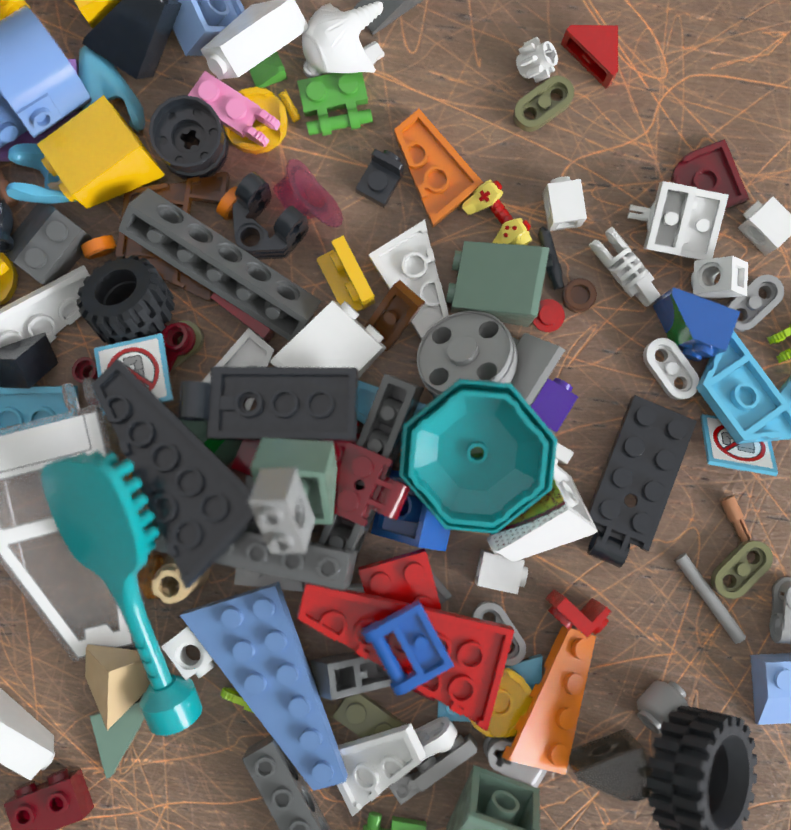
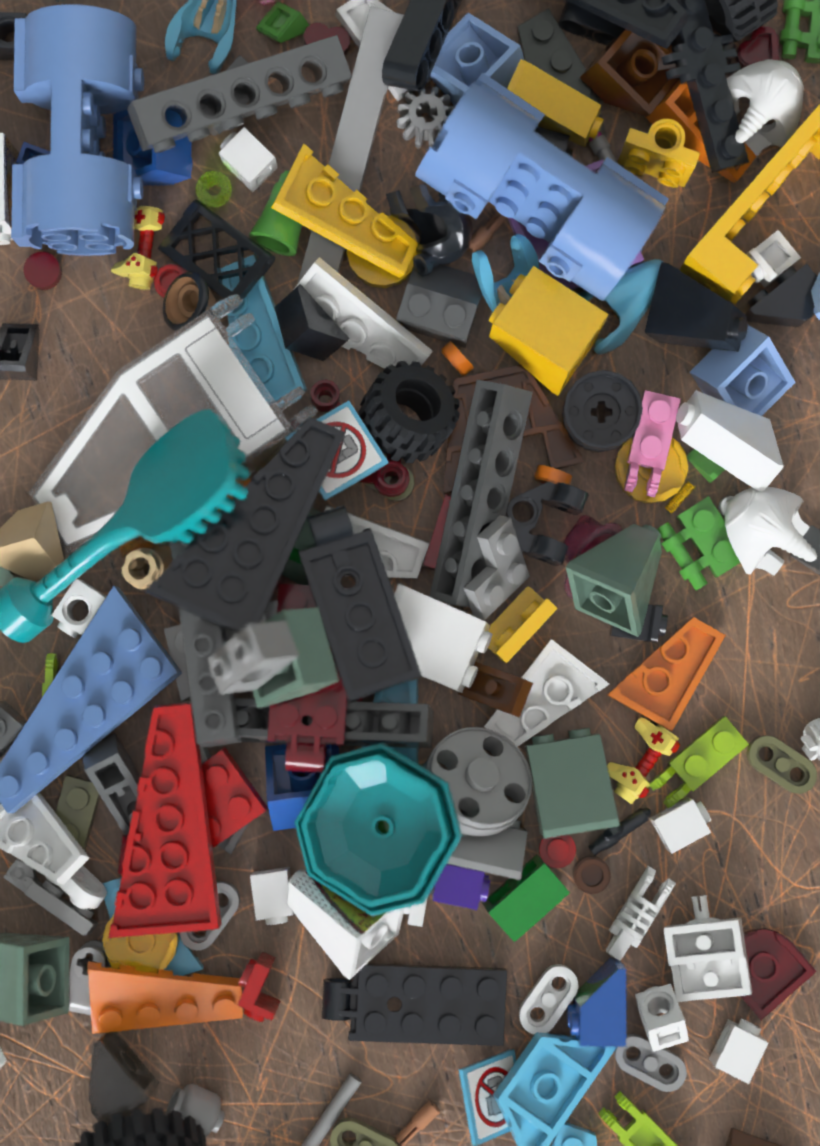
camera: 75 degrees right, 0 degrees up
blue plate [361,600,454,696] -> none
none -> light grey plate [464,515,530,620]
none -> green hinge [482,854,570,942]
none -> sand green slope [566,524,662,637]
none -> lime hinge [649,716,749,808]

